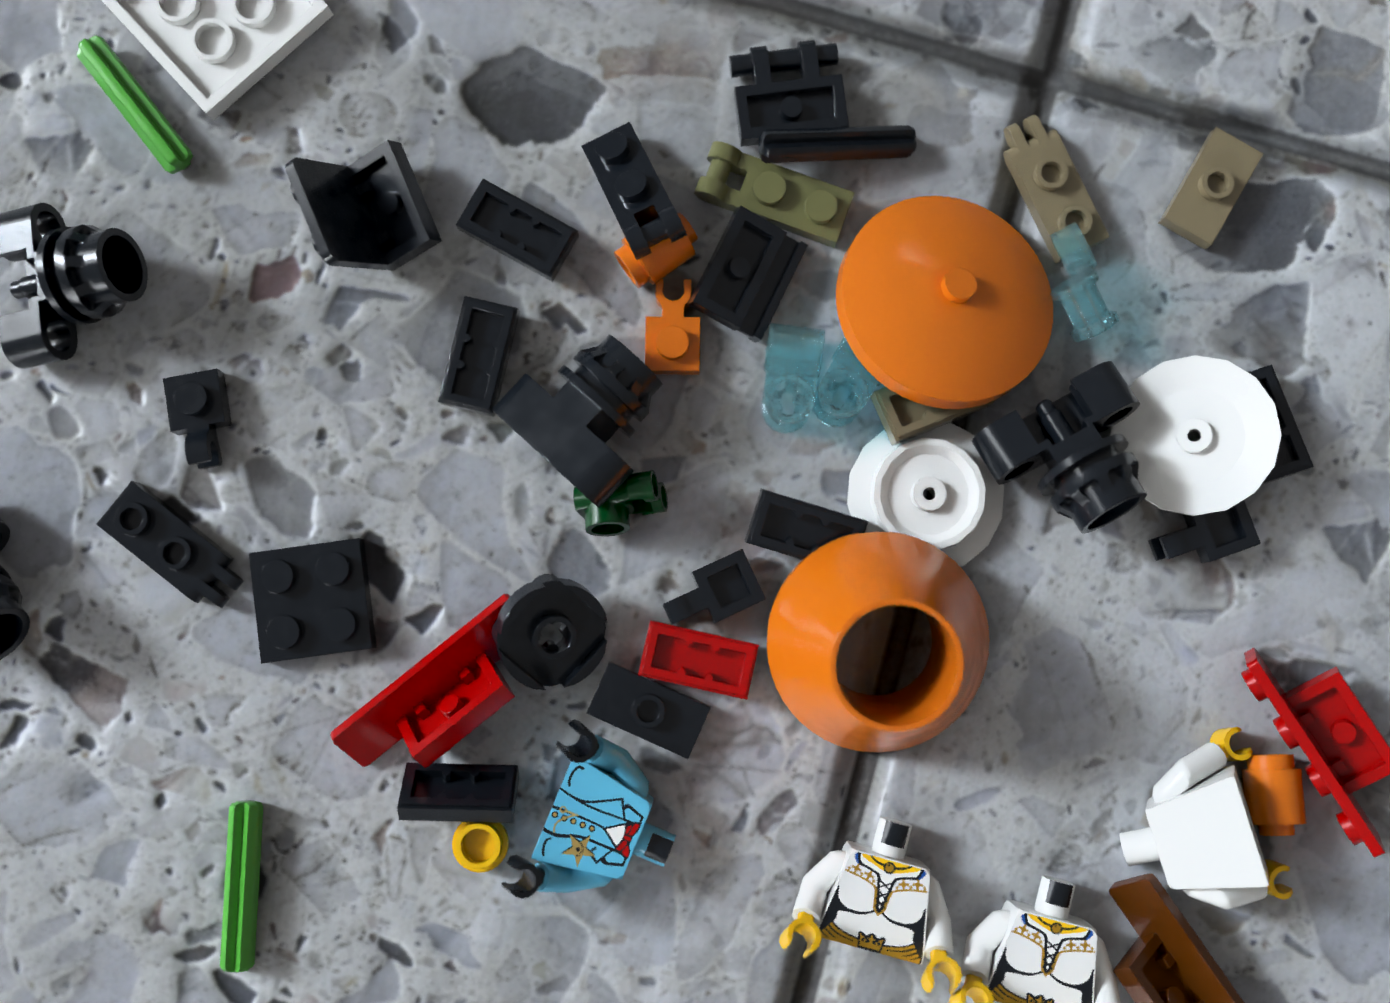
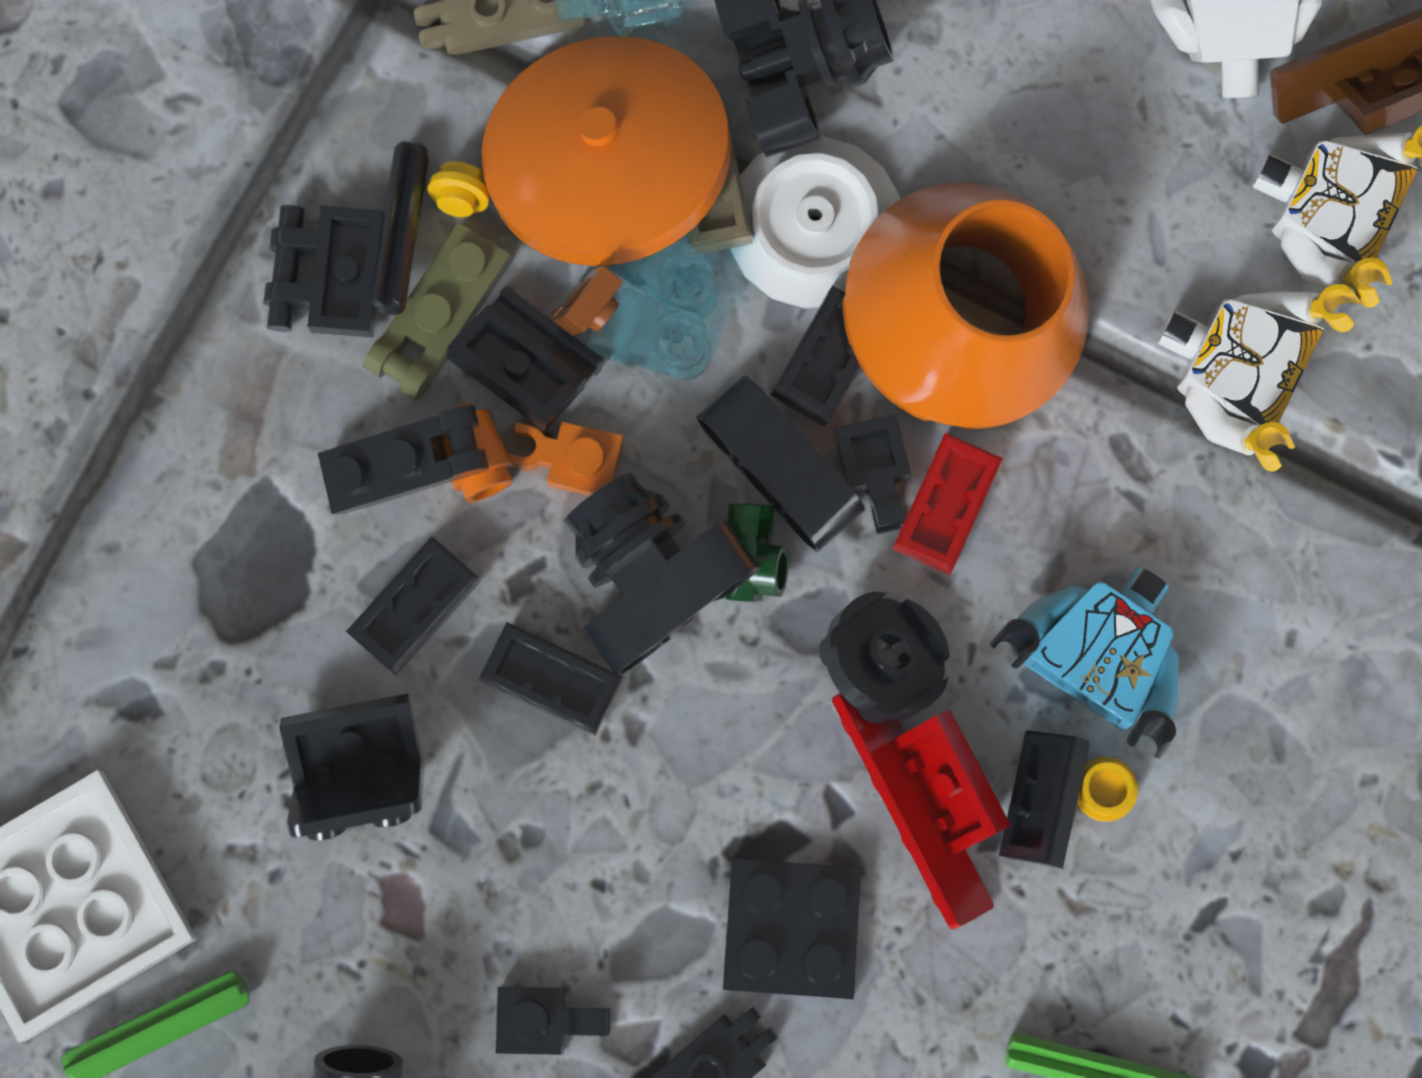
camera: 75 degrees left, 5 degrees down
black plate [586,661,711,759] -> none
none -> yellow plate [428,162,490,217]
none -> dark orange plate [551,266,623,336]
none -> black beam [696,375,865,552]

